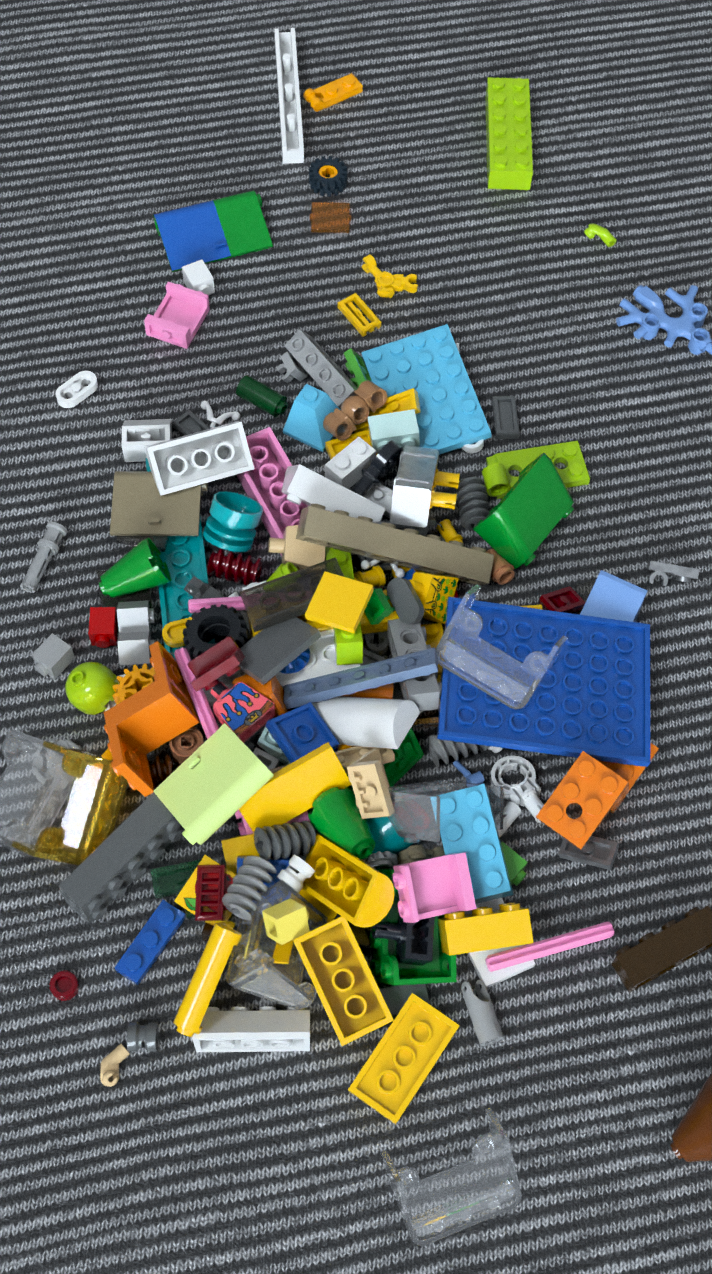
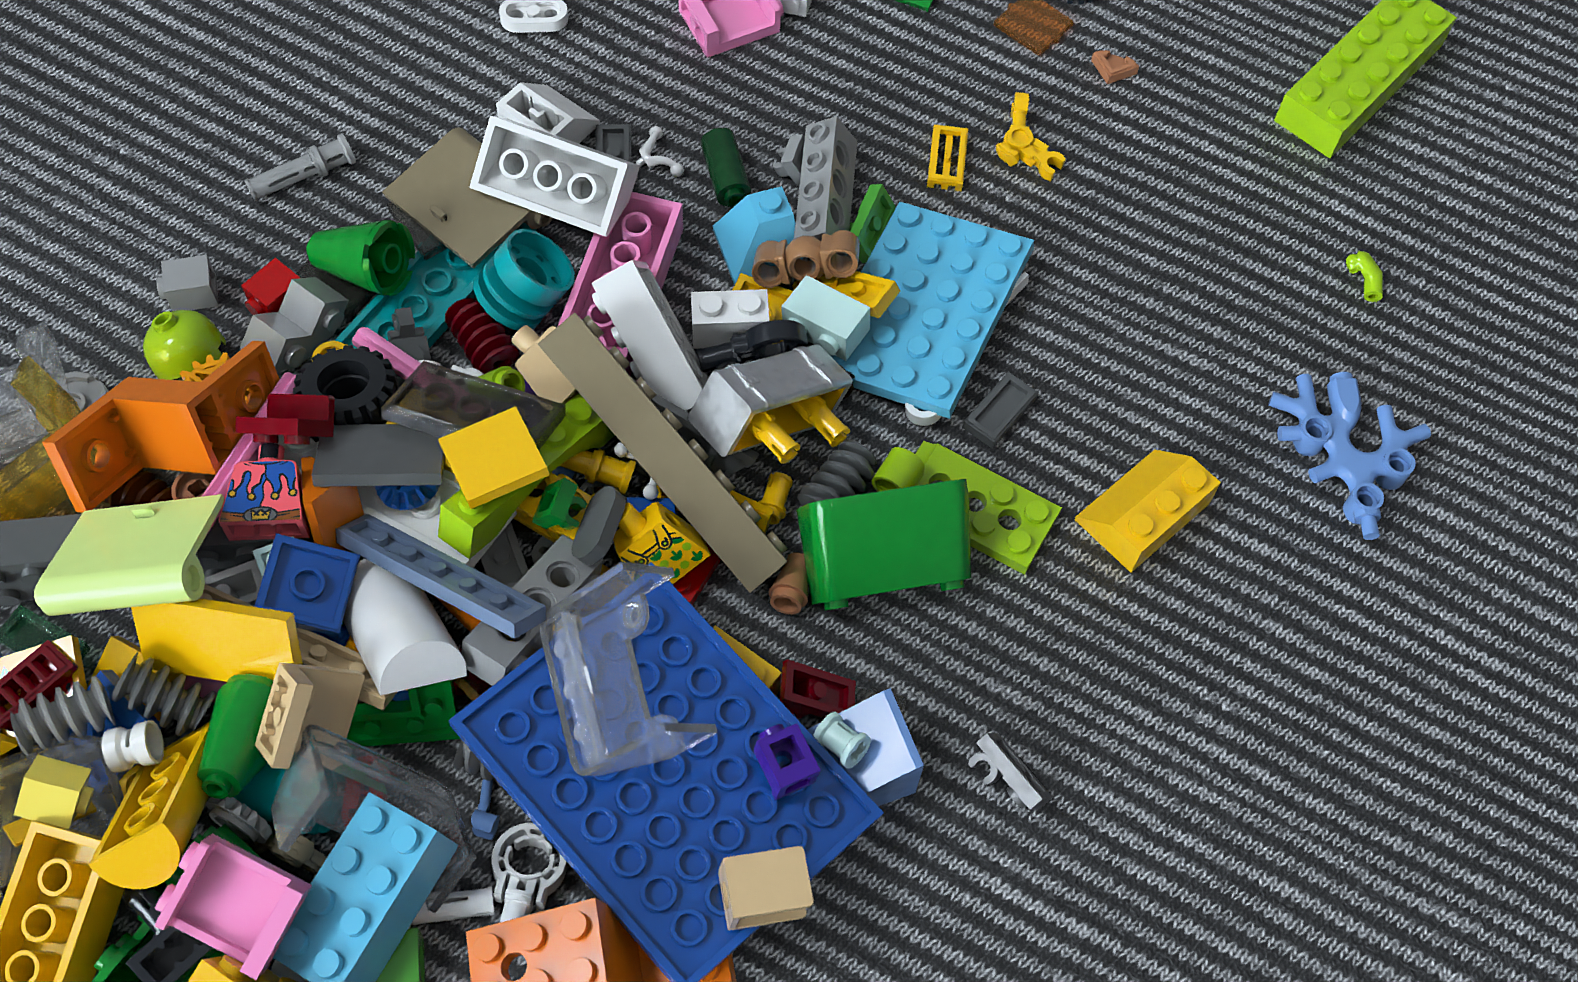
camera: 40 degrees right, 0 degrees up
none -> tan piece [718,846,814,931]
none -> dark purple brick [753,723,821,801]
none -> light aqua bush [813,712,871,769]
none -> yellow slope [1074,449,1221,573]
none -> nougat tile [1091,50,1139,84]

